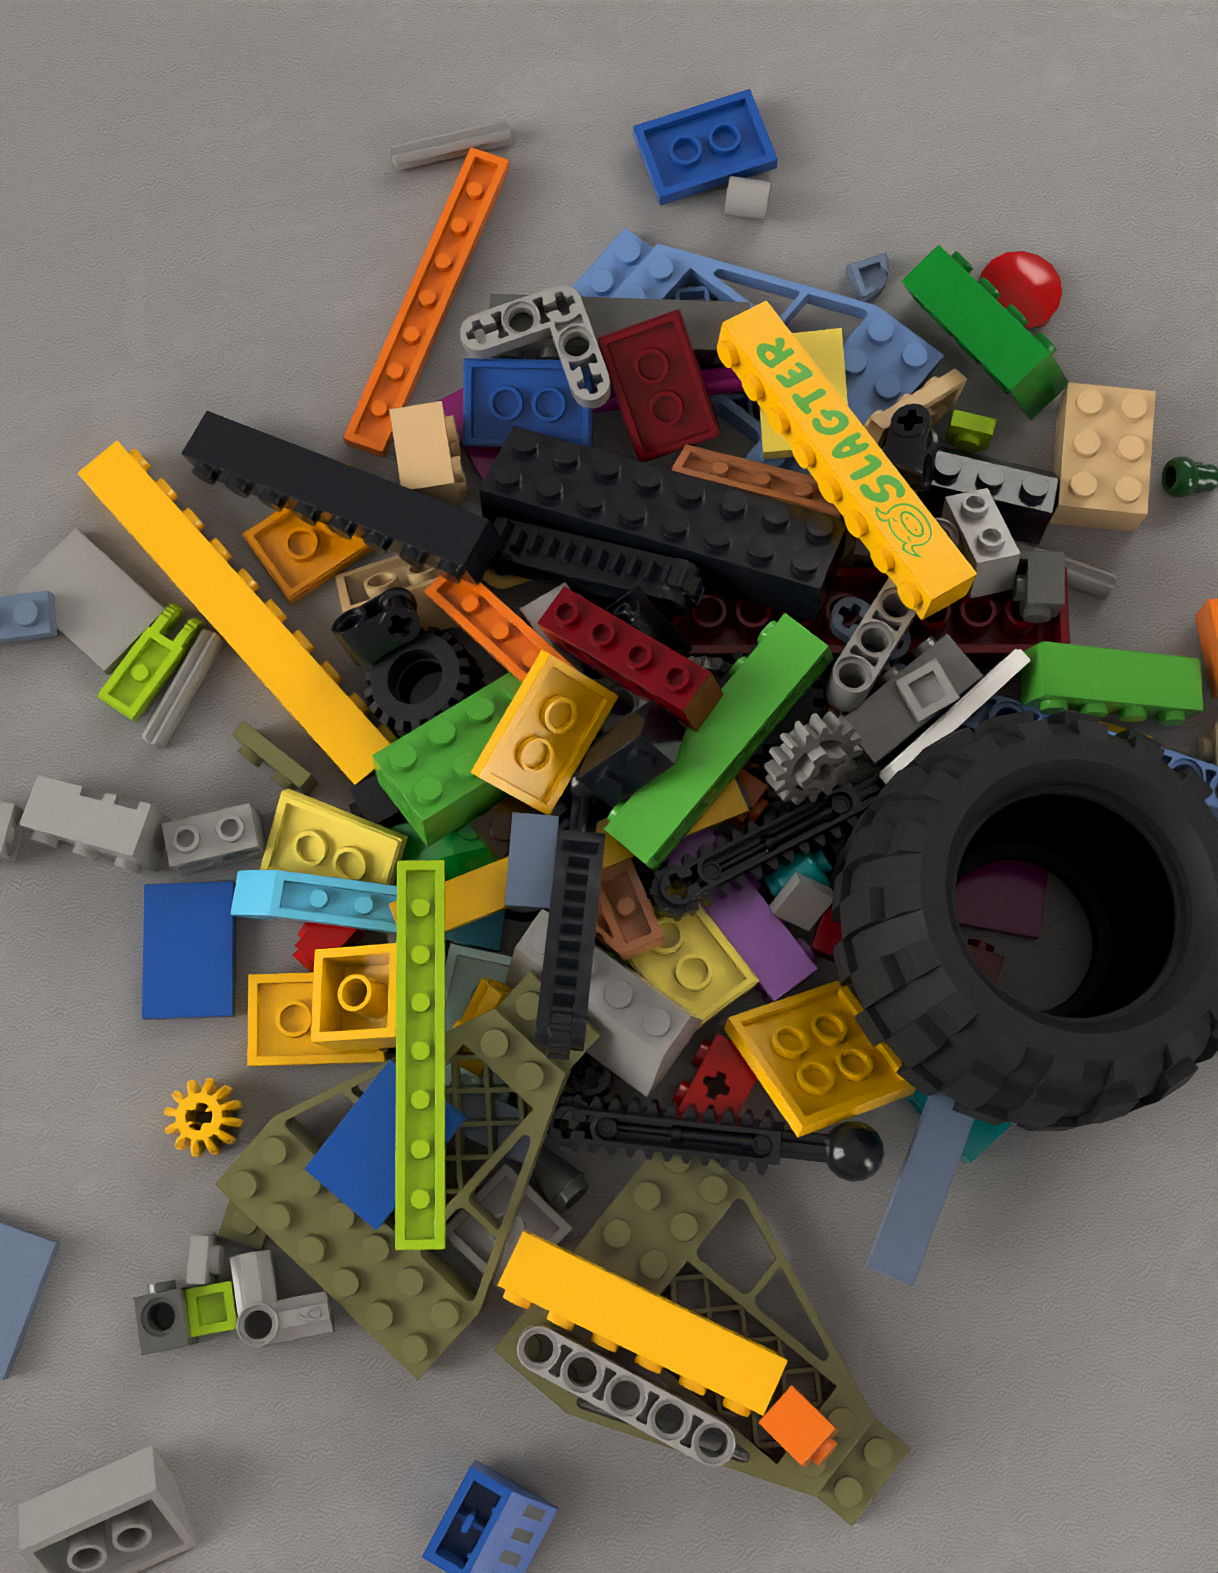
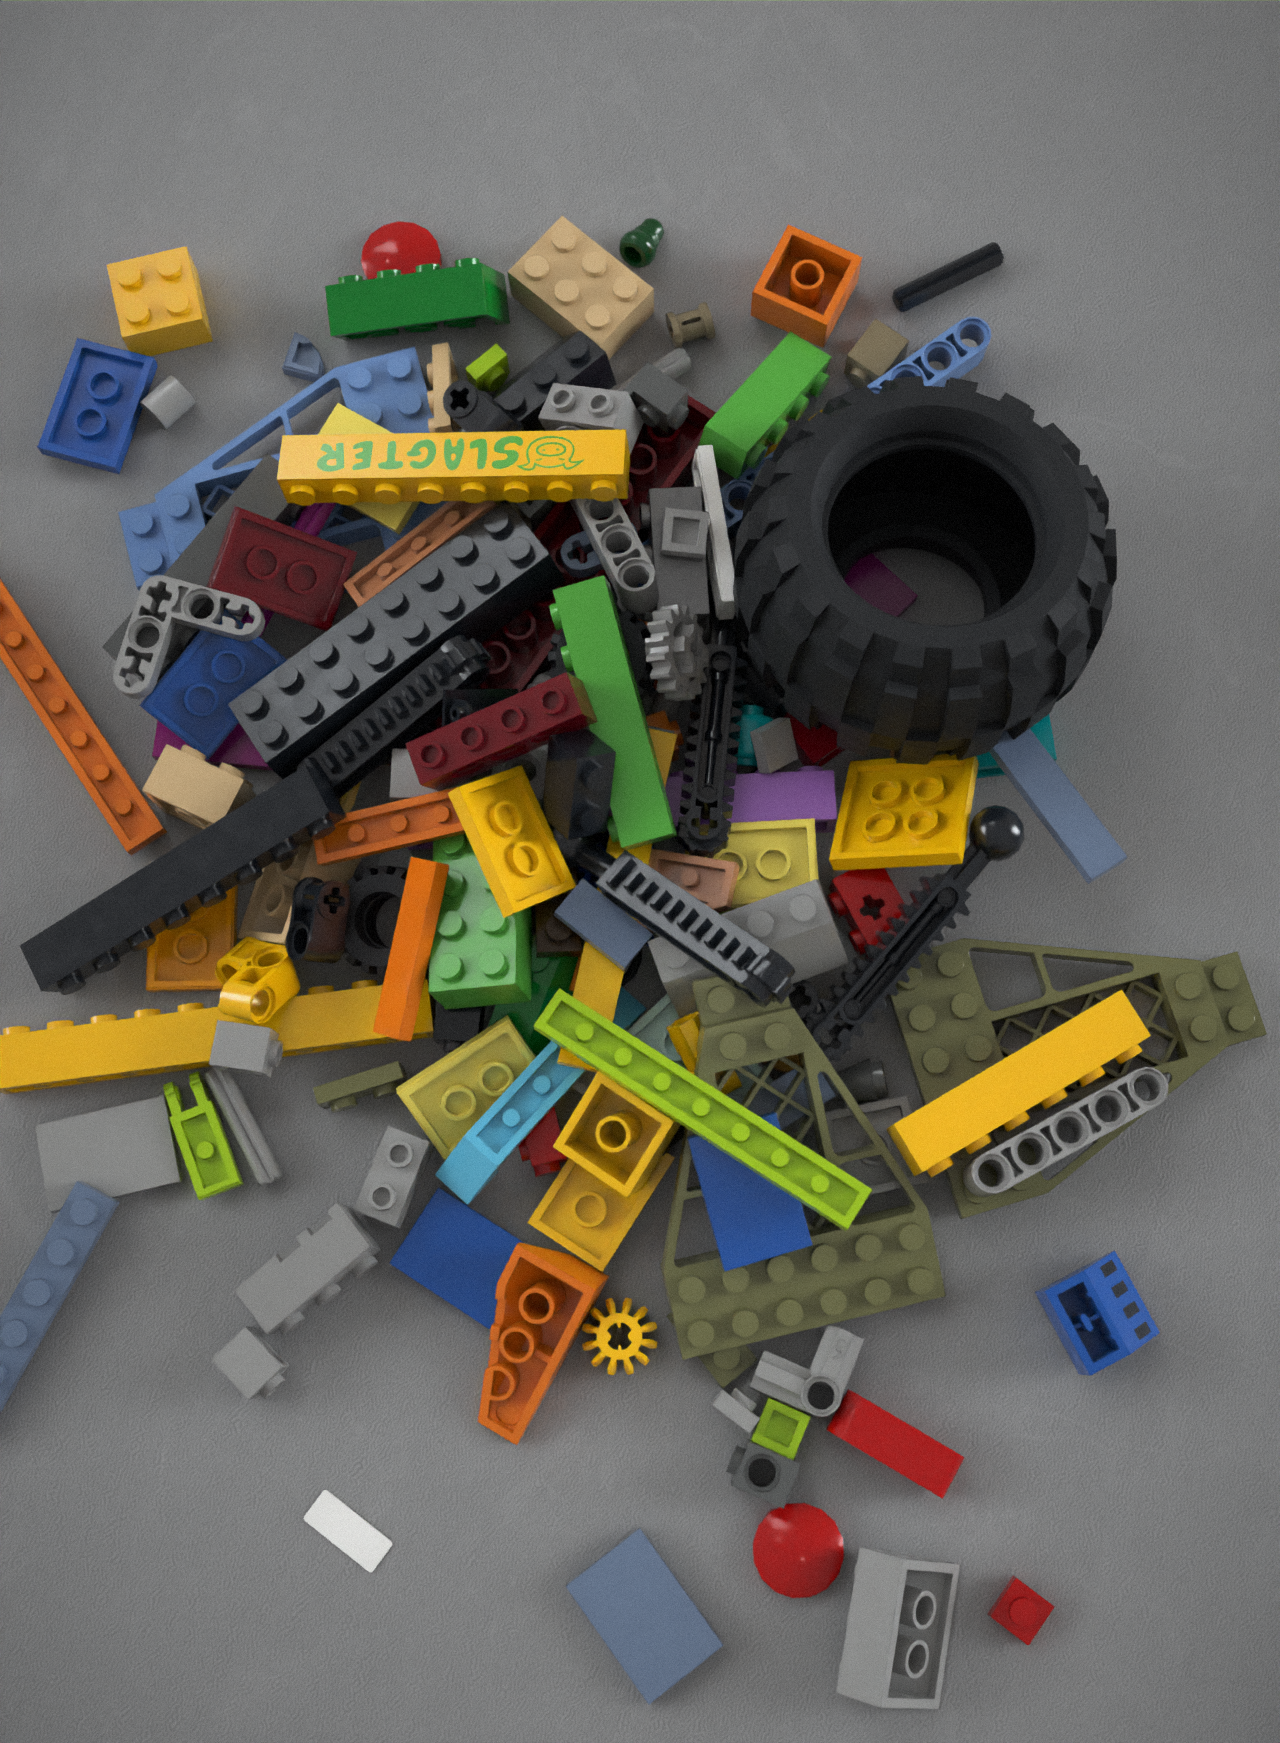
camera: 60 degrees left, 0 degrees up
orange brick [758,1385,839,1467] -> none
none -> yellow brick [107,246,213,356]
none -> light grey brick [209,1020,283,1078]
none -> yellow piece [215,936,301,1024]
none -> orange tile [373,857,449,1042]
none -> orange wedge [478,1242,609,1445]
none -> dark tan bush [666,302,715,349]
none -> red dish [753,1503,844,1598]
none -> red beam [826,1389,965,1499]

